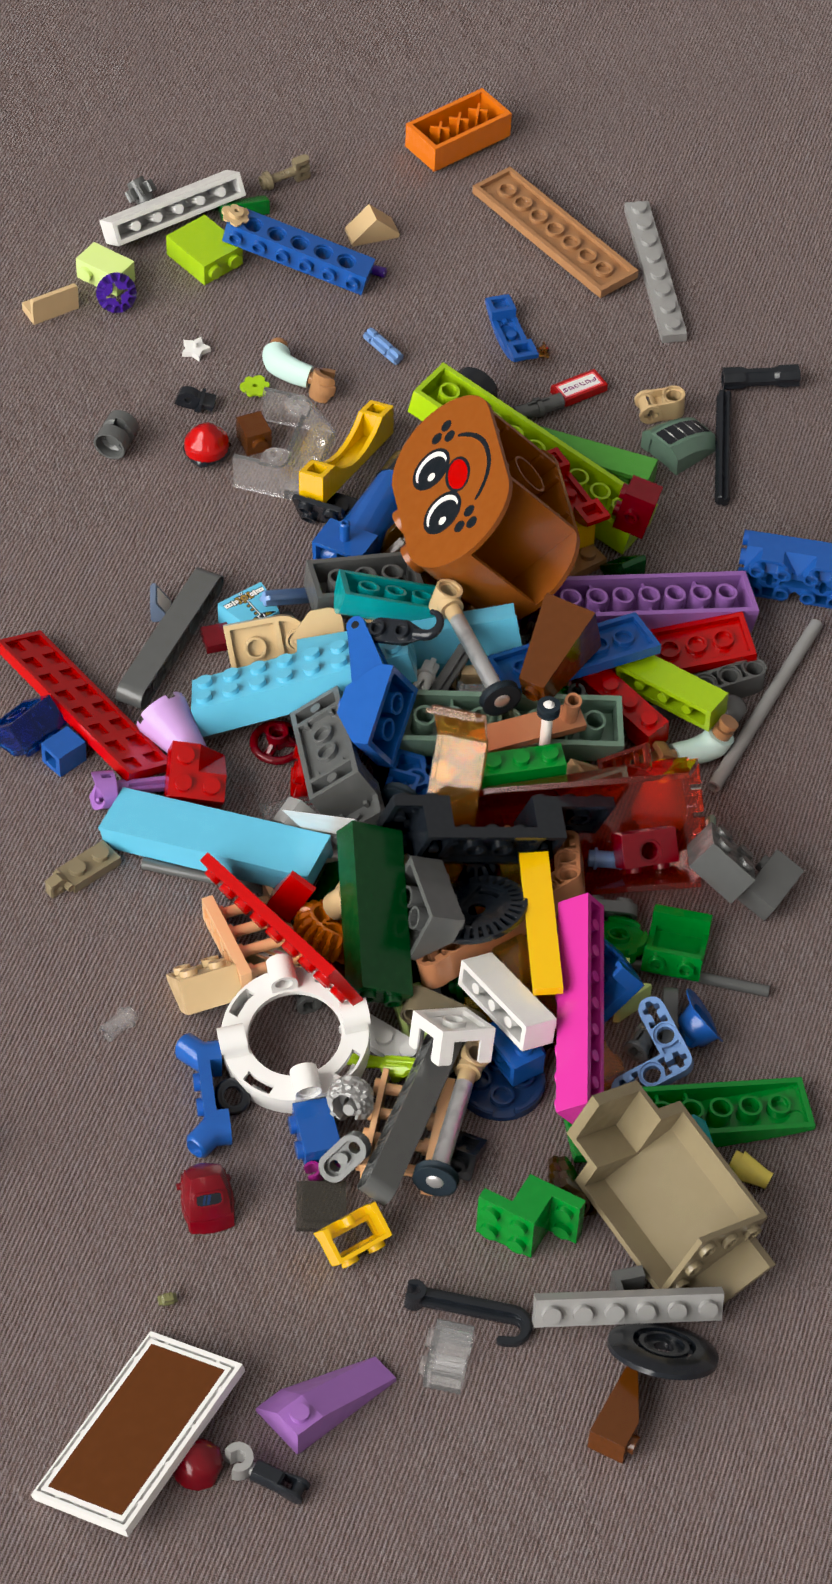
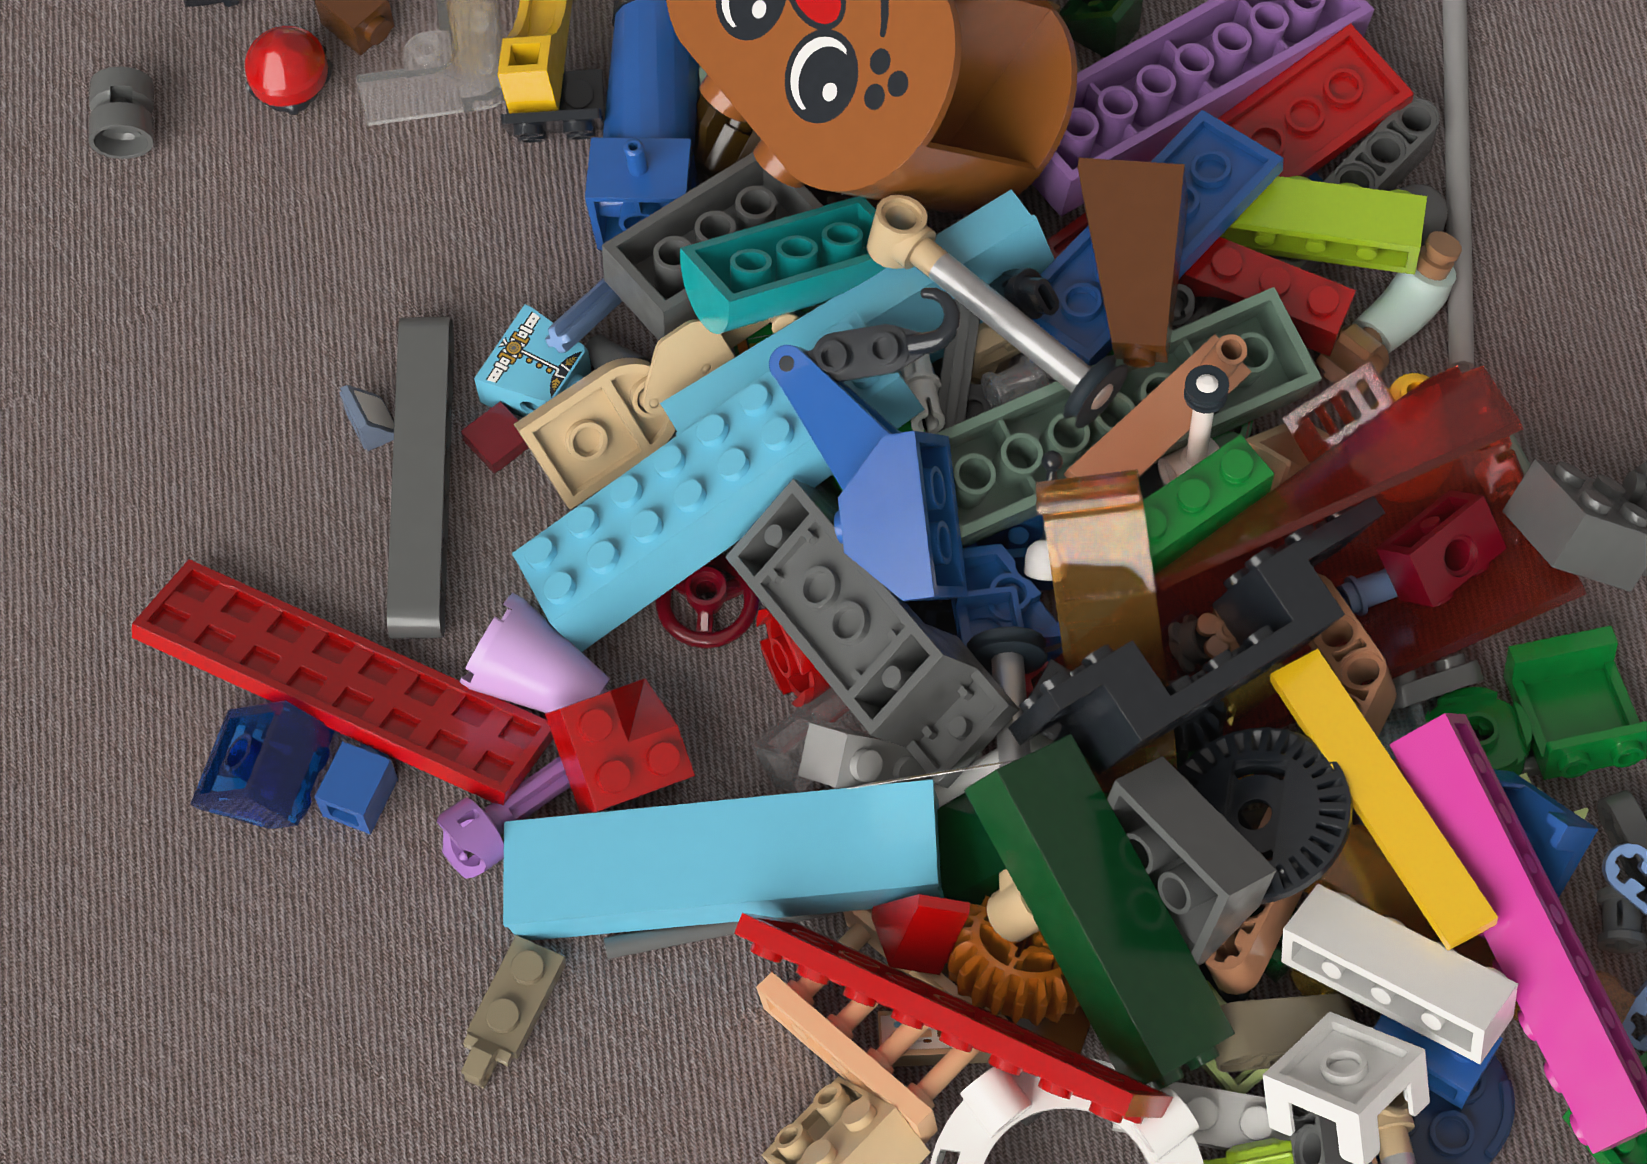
camera: 20 degrees left, 15 degrees up
none -> black piece [989,267,1059,319]

